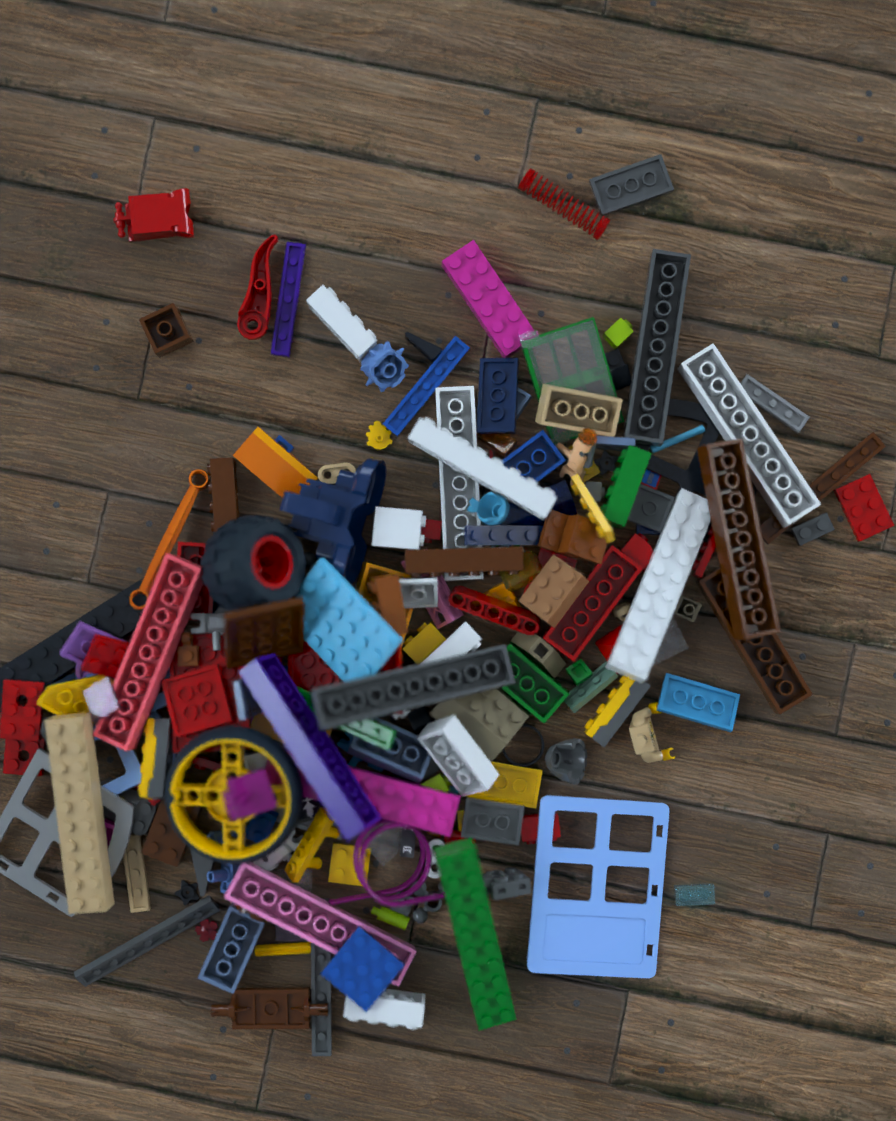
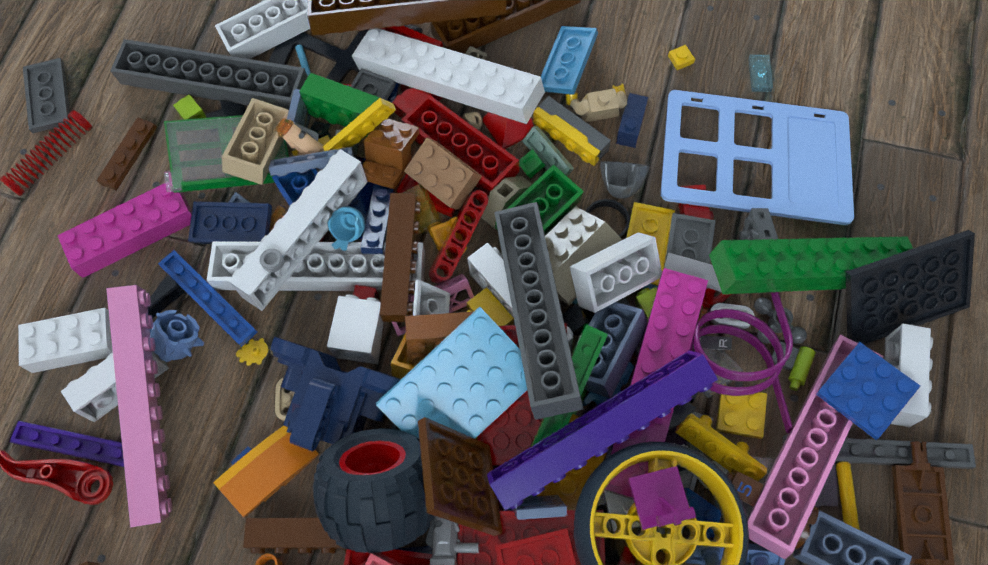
camera: 85 degrees left, 20 degrees down
none -> white brick [18,308,113,373]
none -> reddish brown plate [96,117,157,191]
none -> bright pink brick [106,285,172,527]
none -> light grey tile [260,249,284,272]
none -> sand blue plate [269,147,354,176]
none -> dark blue slope [616,93,649,148]
none -> light grey tile [664,253,722,292]
none -> yellow plate [668,45,695,70]
none -> reddish brown brick [726,468,764,507]
none -> black plate [846,230,975,345]

